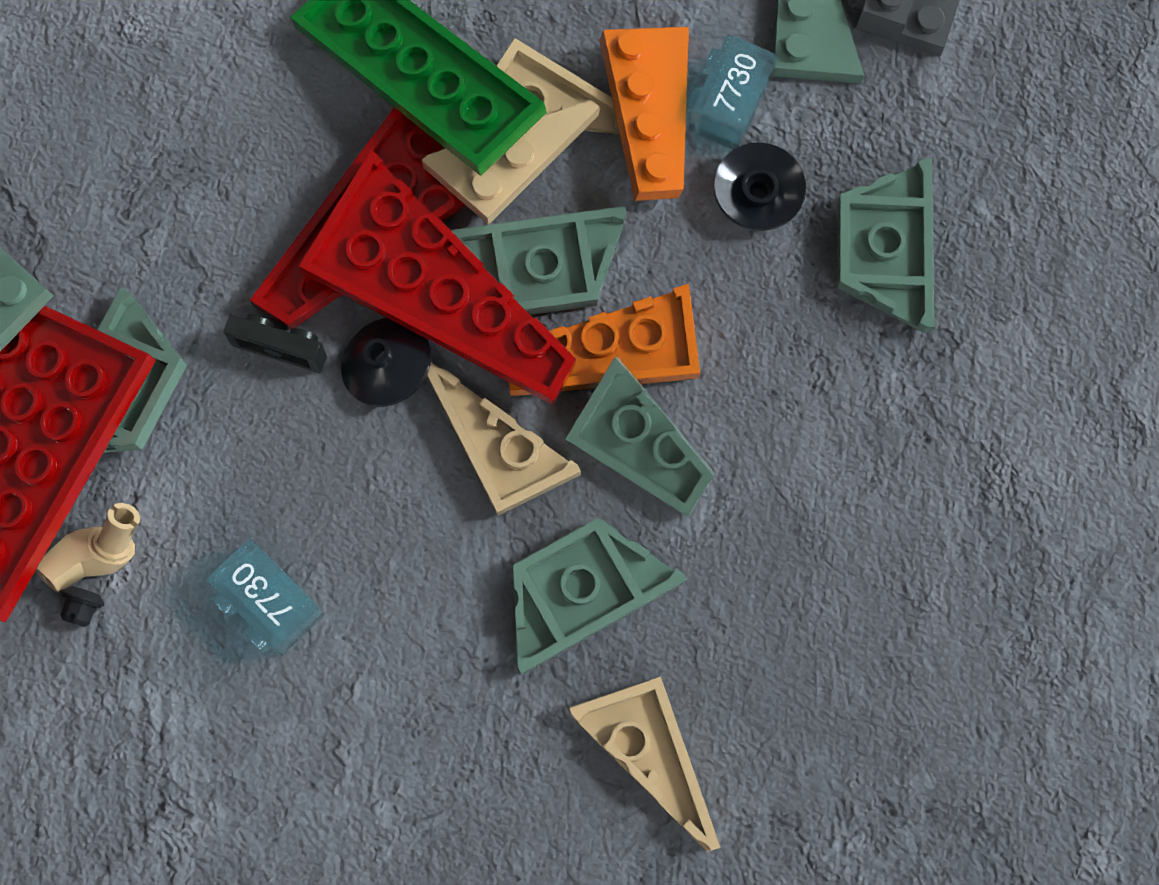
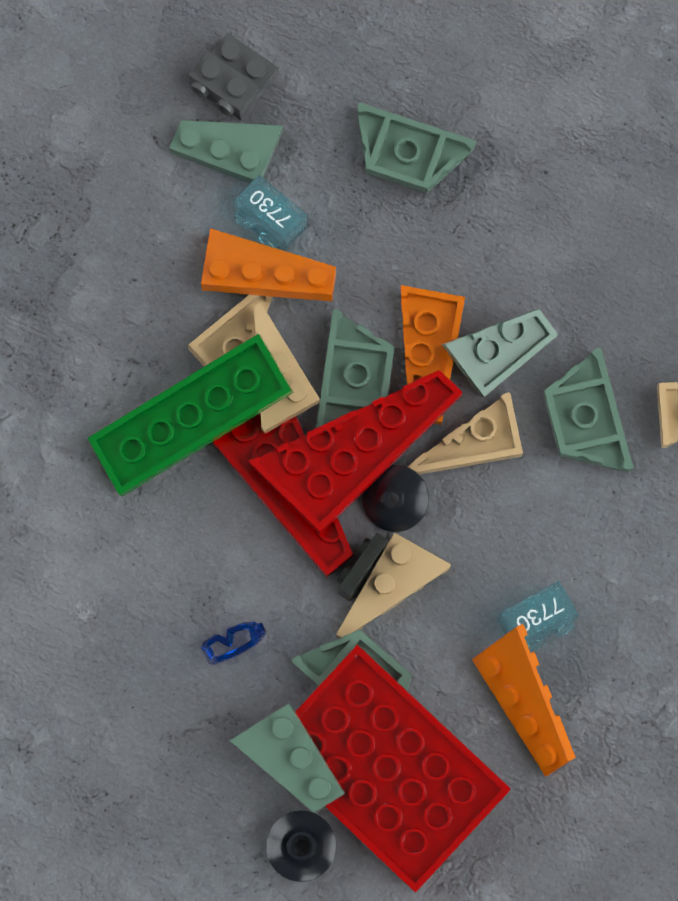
camera: 70 degrees left, 0 degrees up
tan arm [36,503,140,593] -> none
black piece [60,586,105,627] -> none
black dish [714,143,806,231] -> none
none -> clear blue helmet [201,621,267,665]
none -> tan wing [336,533,451,639]
none -> orange wing [472,623,576,777]

